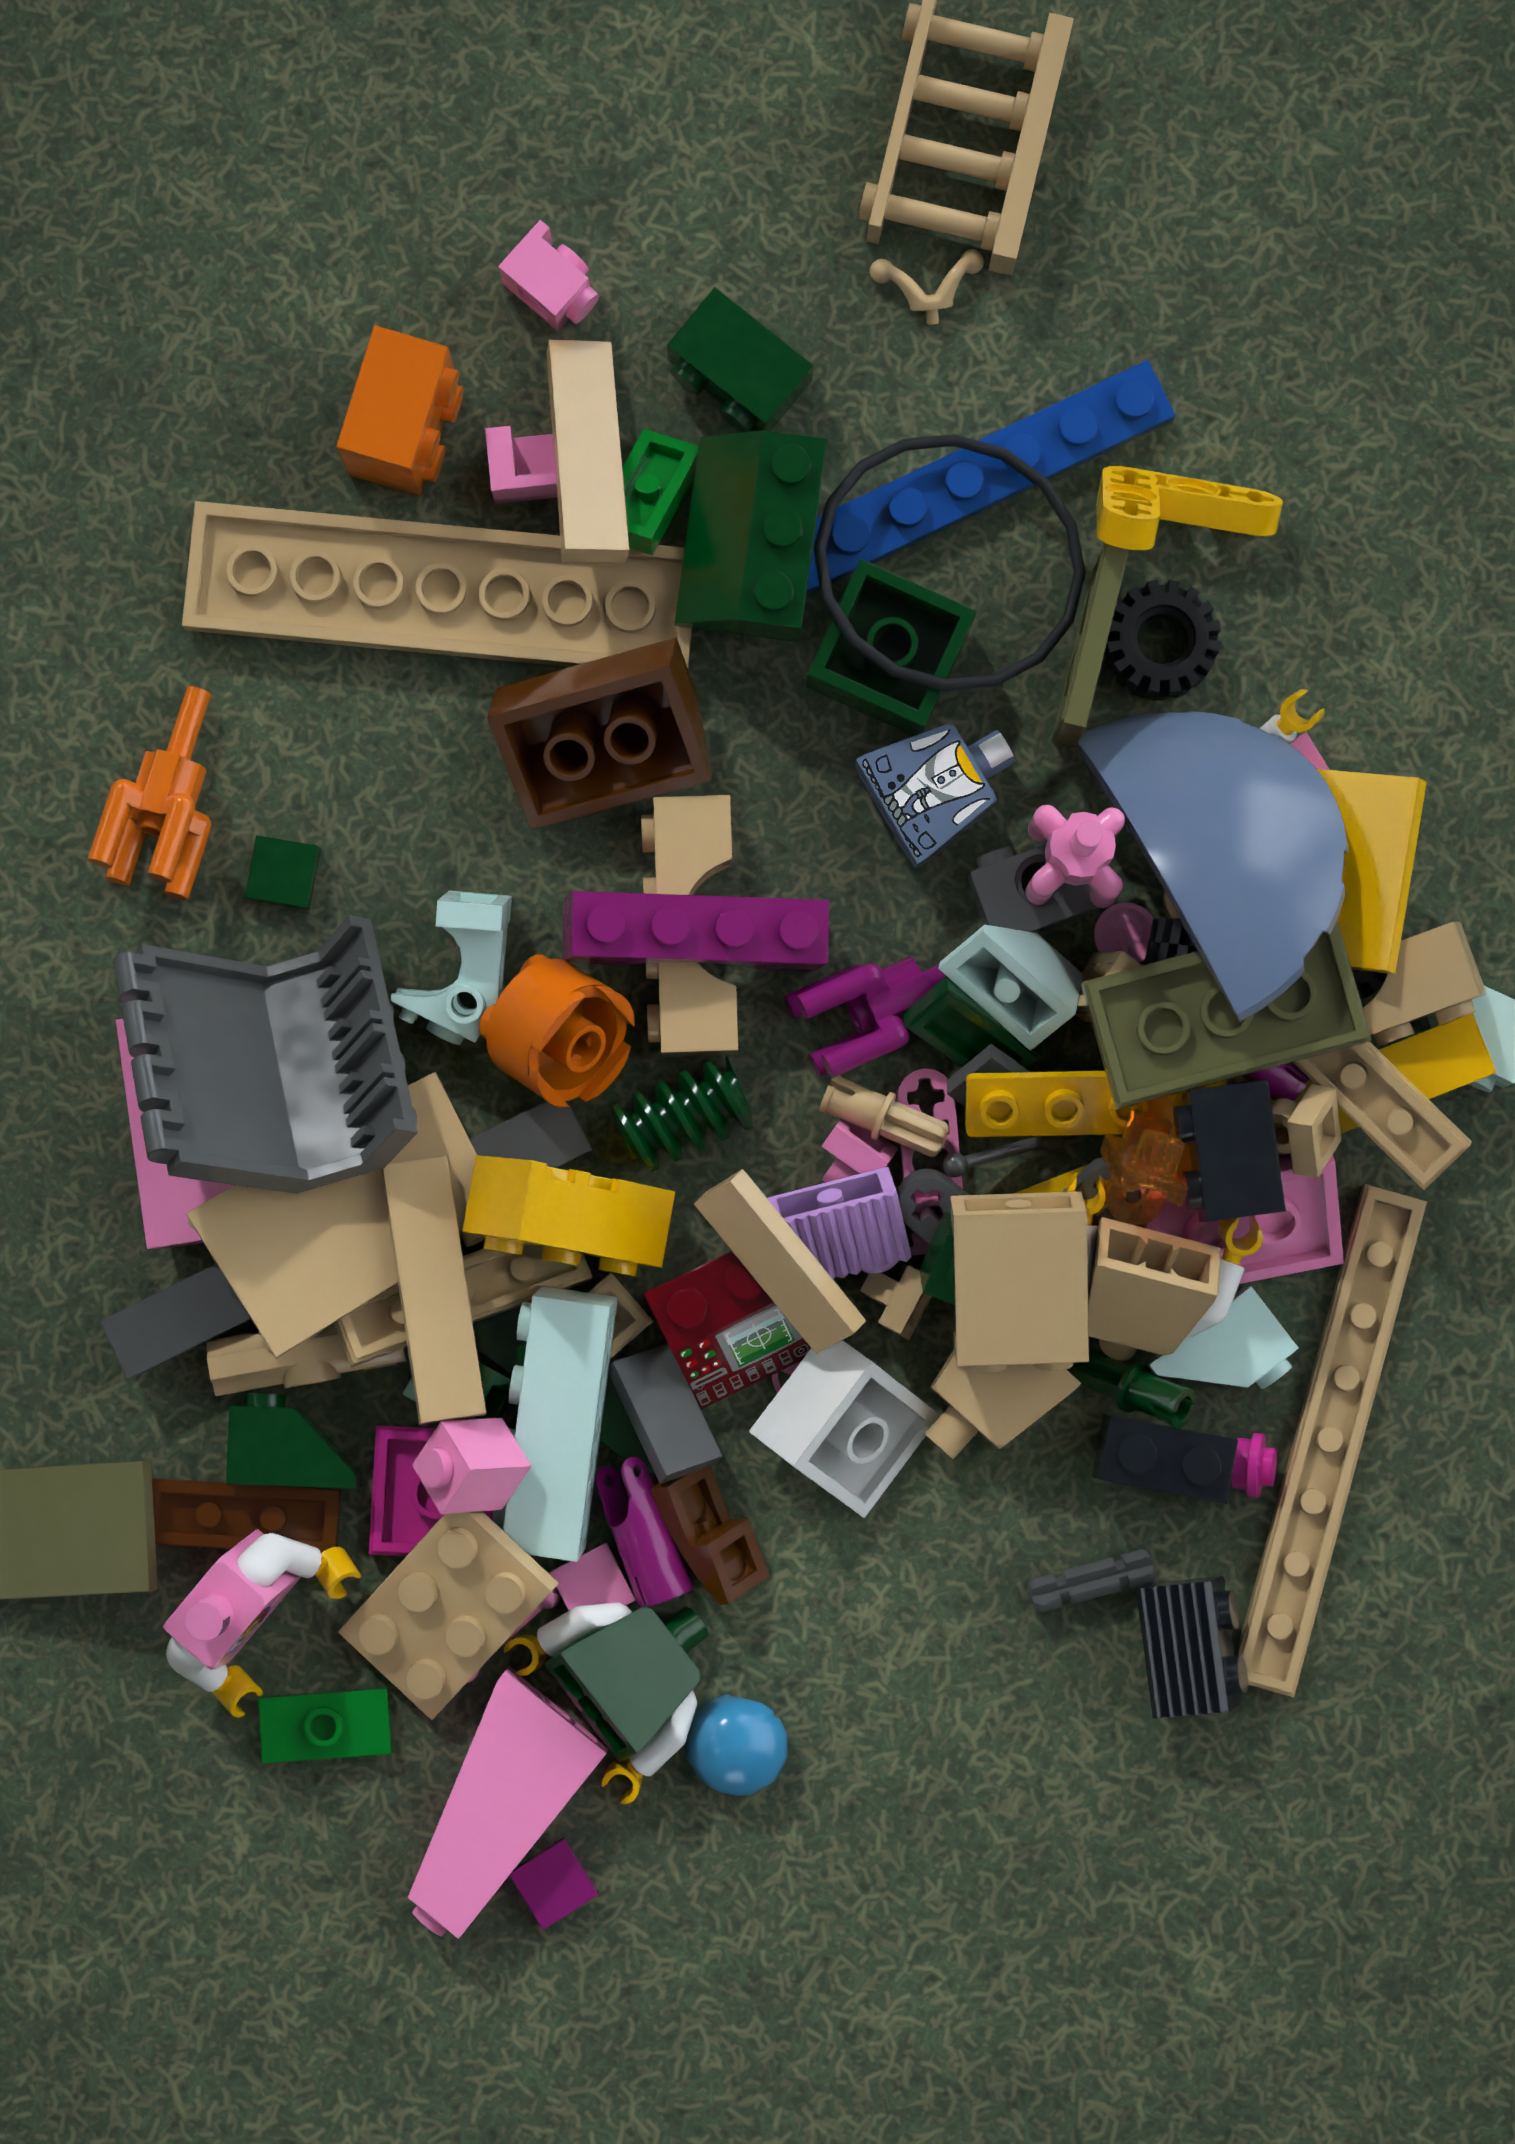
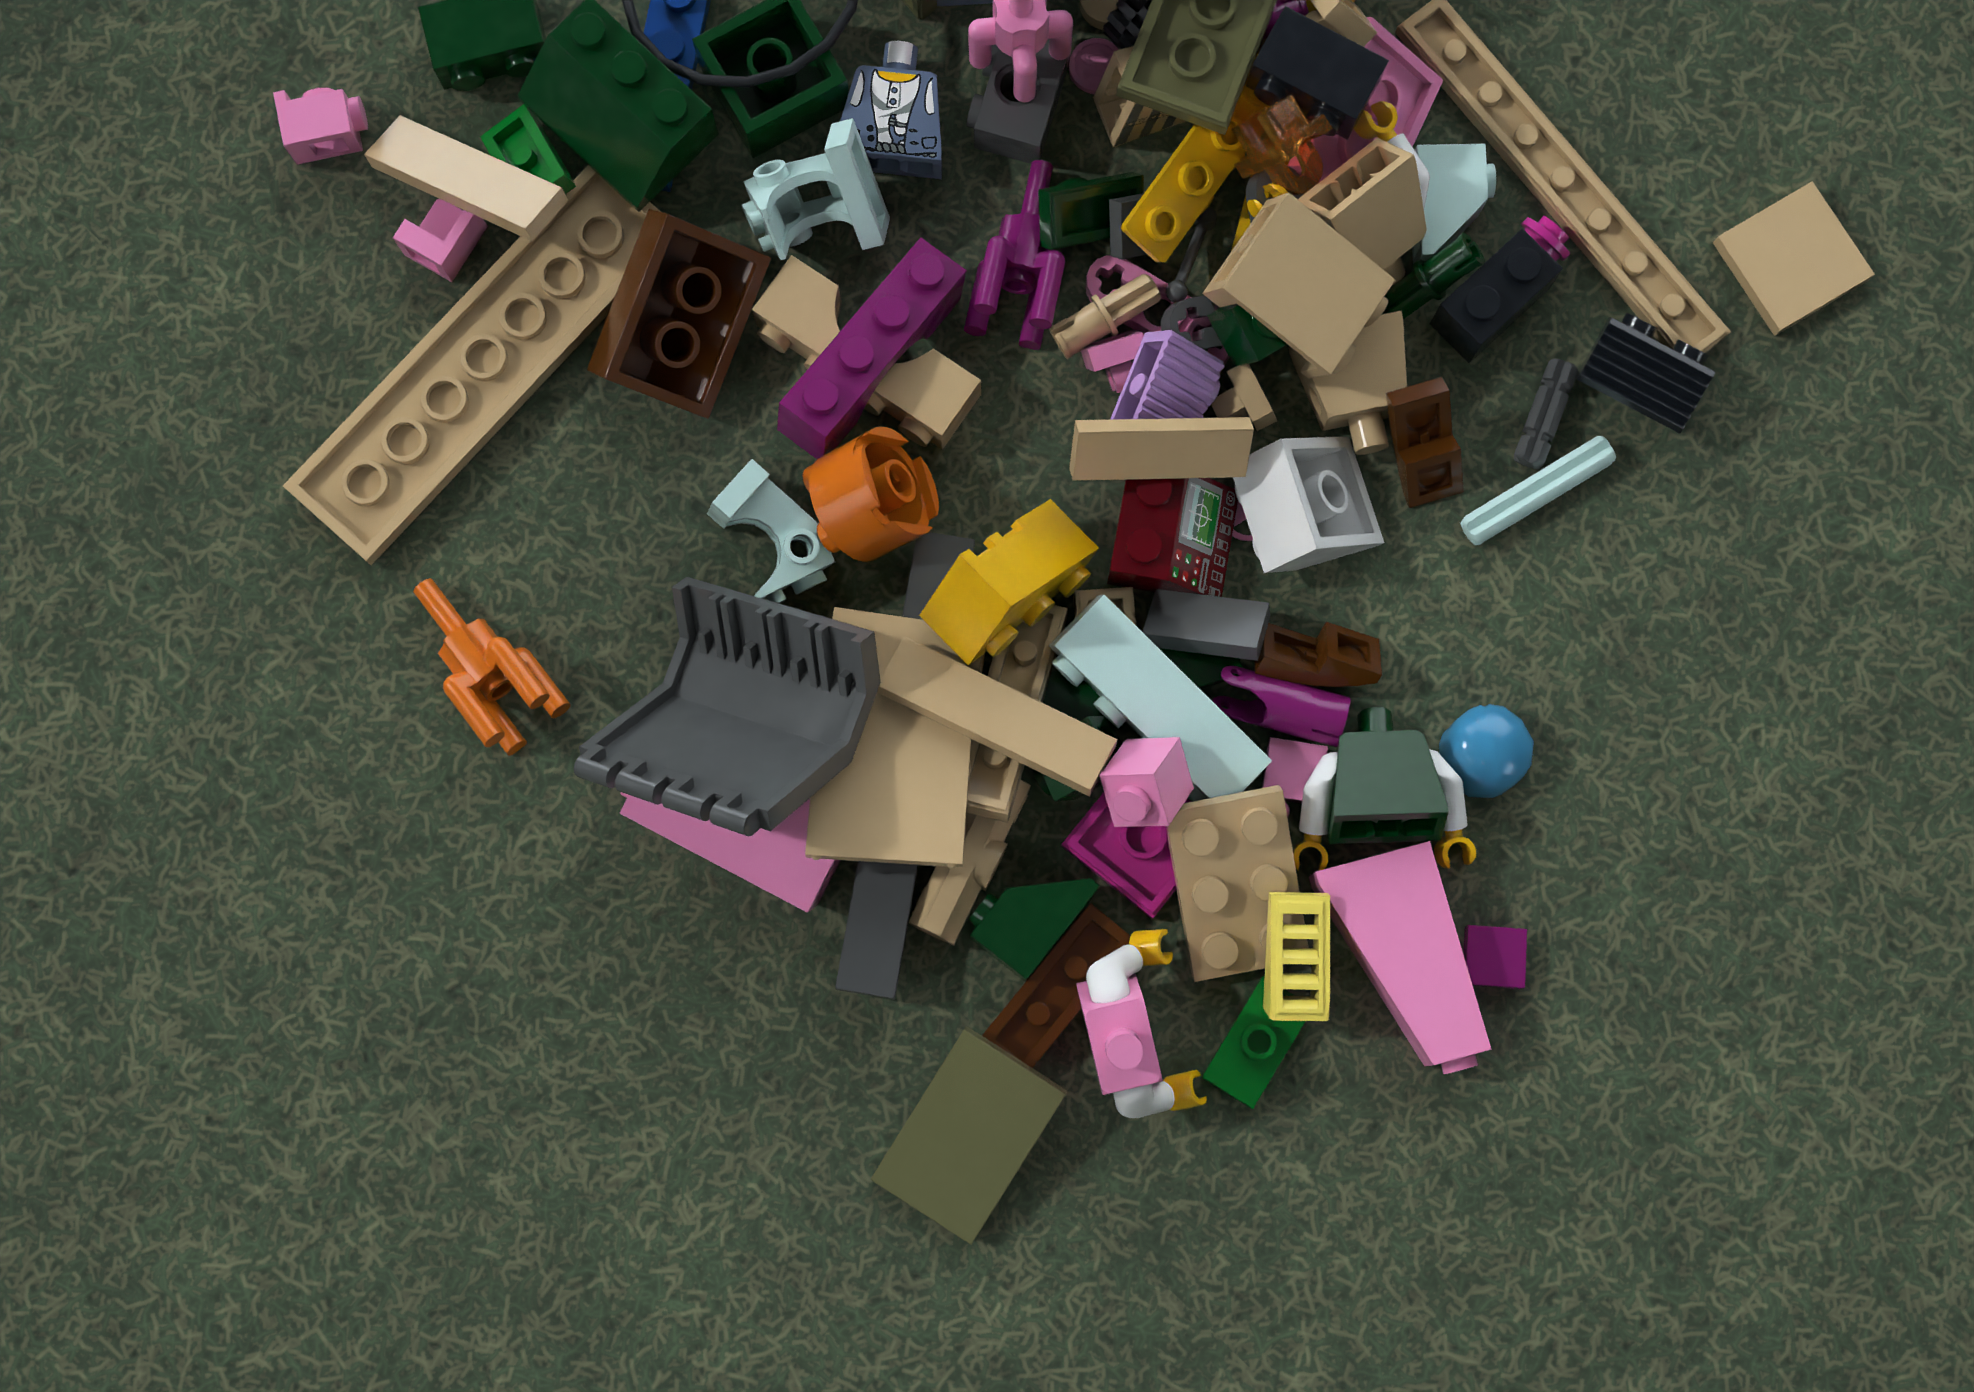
camera: 50 degrees left, 5 degrees down
dark green tile [245,835,321,911] -> none
orange brick [336,325,464,497] -> none
dark green piece [608,1054,753,1172] -> none
light aqua slope [938,925,1083,1051] -> none
none -> light aqua tile [742,118,890,260]
none -> light yellow slope [1263,892,1330,1021]
none -> reddish brown slope [1386,377,1464,508]
none -> light aqua axle [1460,436,1616,545]
none -> tan tile [1713,181,1875,336]

